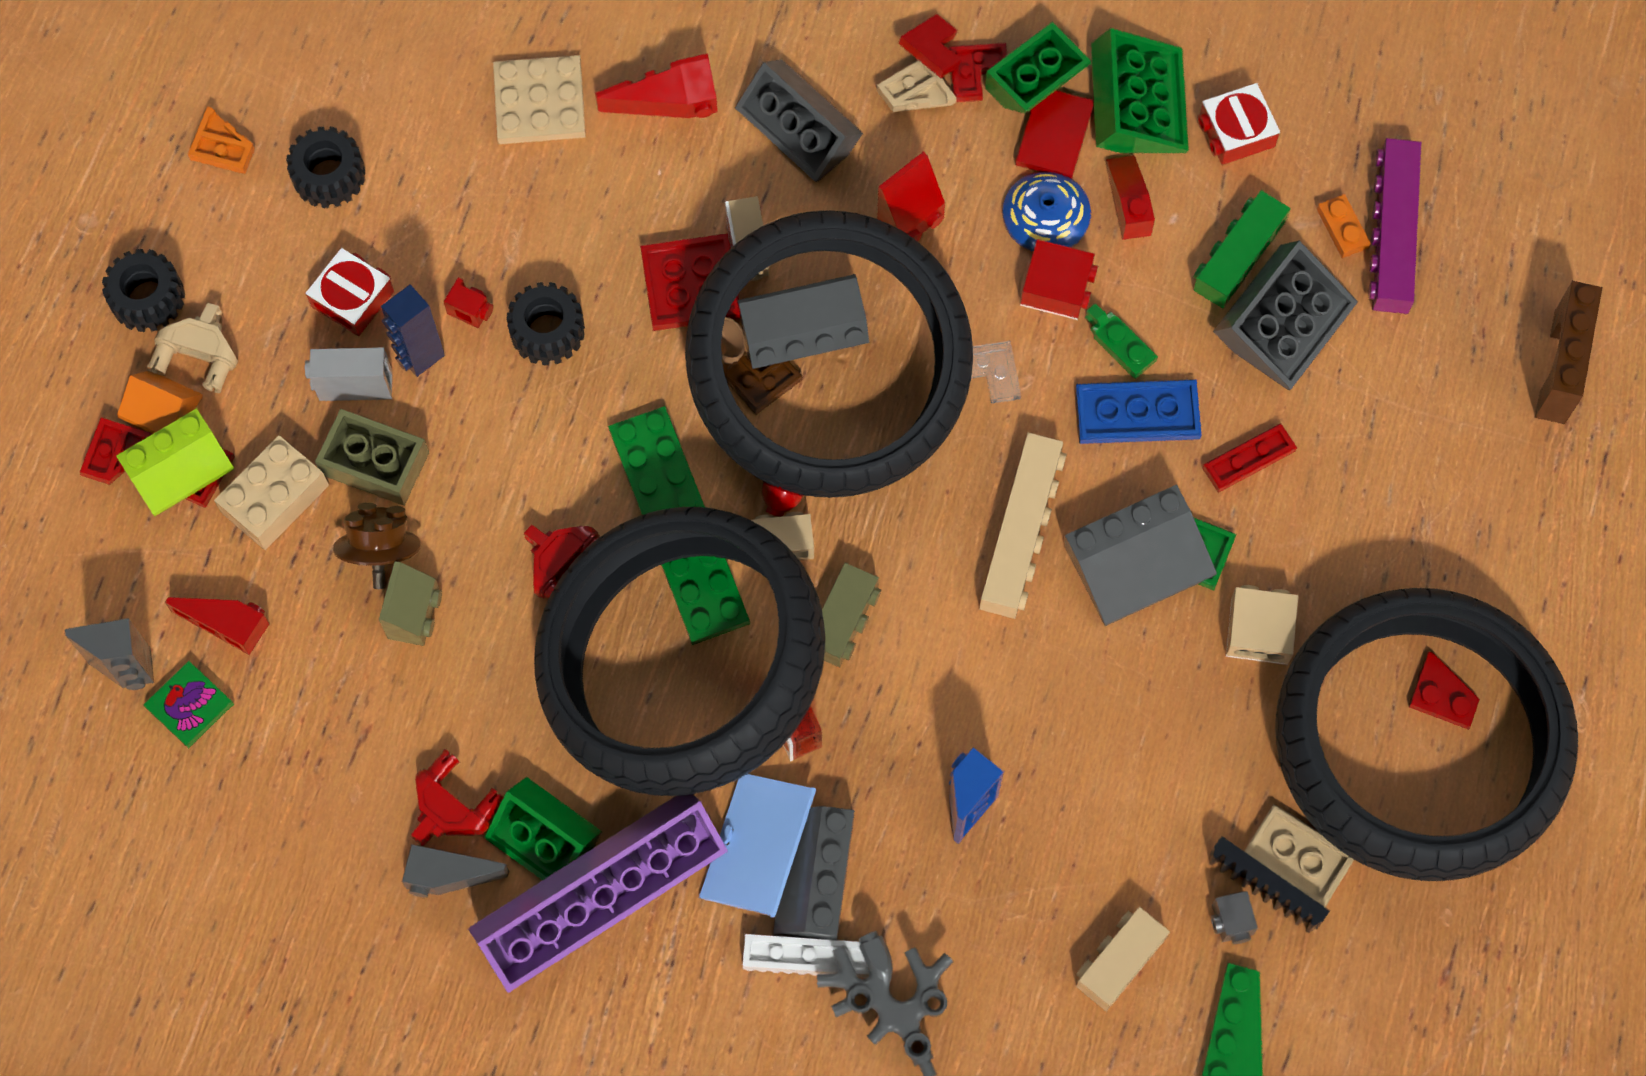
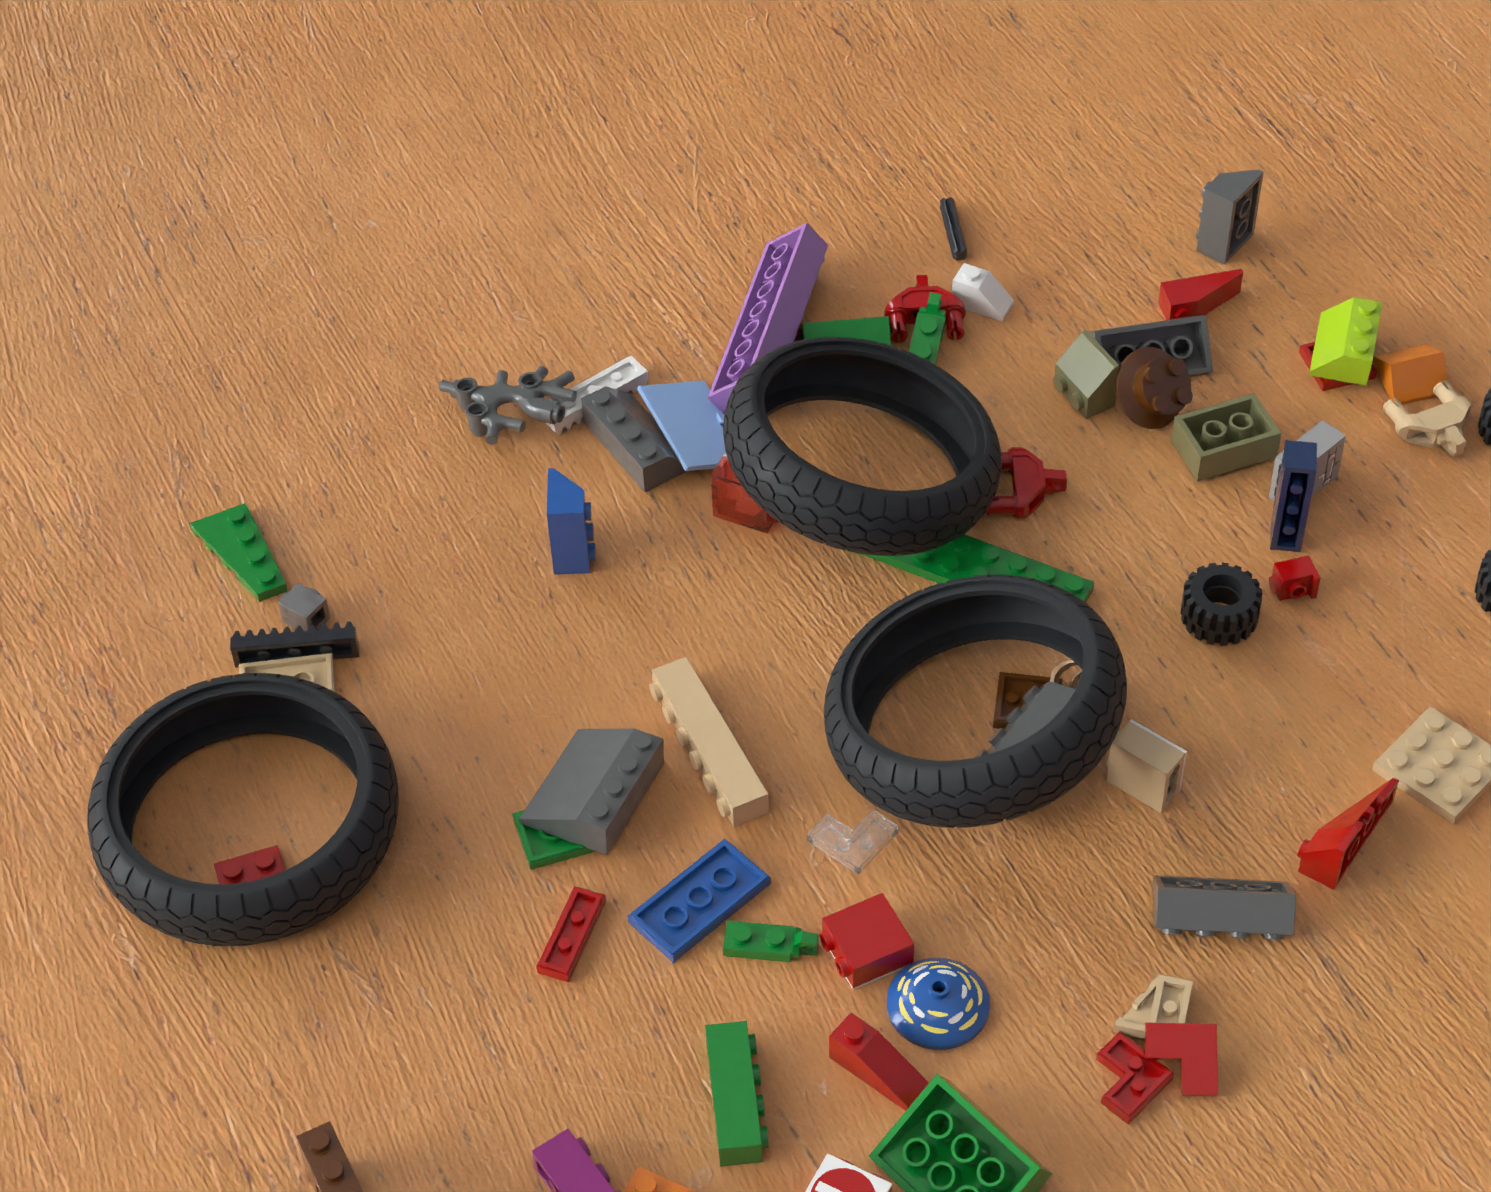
camera: 140 degrees right, 20 degrees down
red wing [80,417,152,485] -> none
green tile [143,661,234,749] -> none
tan brick [214,435,329,550] -> none
piece [306,248,394,337] -> none
dark grey slope [402,845,509,898] -> none
red plate [640,233,741,331] -> none
tan brick [751,512,814,560] -> none
olive brick [822,563,882,668] -> none
red slope [877,151,945,241] -> none
green slope [985,22,1091,114] -> none
red tile [1016,91,1094,179] -> none
tan brick [1076,907,1170,1012] -> none
dark grey slope [1213,240,1358,390] -> none
tan piece [1226,585,1298,665] -> none
none -> green hinge [909,292,946,365]
none -> black axle [940,197,968,260]
none -> white slope [952,263,1014,322]
none -> dark grey slope [1088,315,1213,375]

